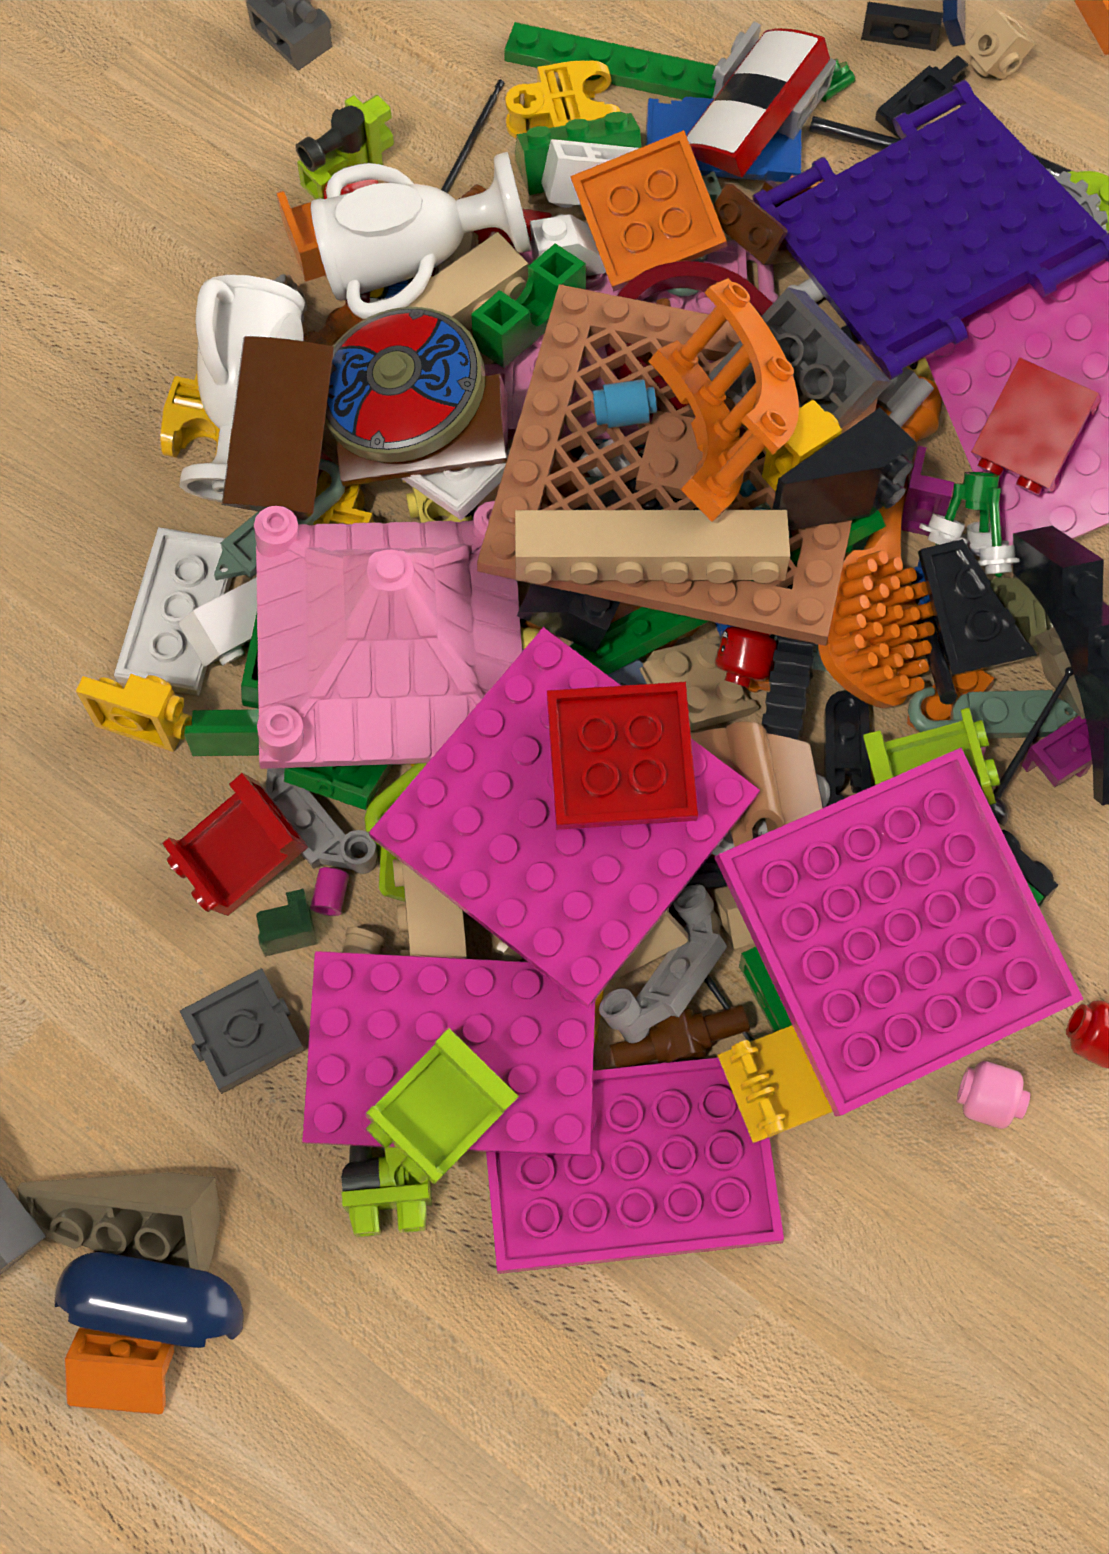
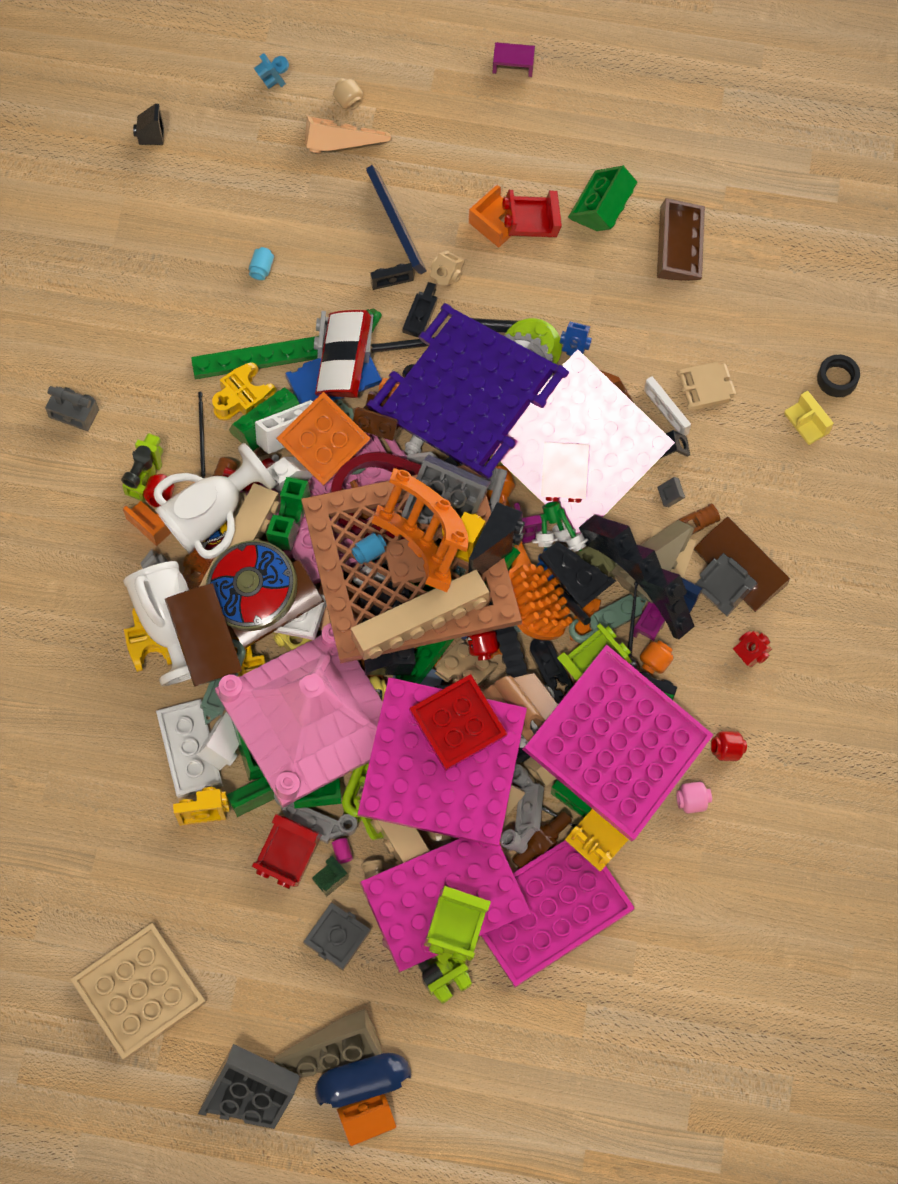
camera: 30 degrees left, 0 degrees up
none -> orange head [640,640,674,675]

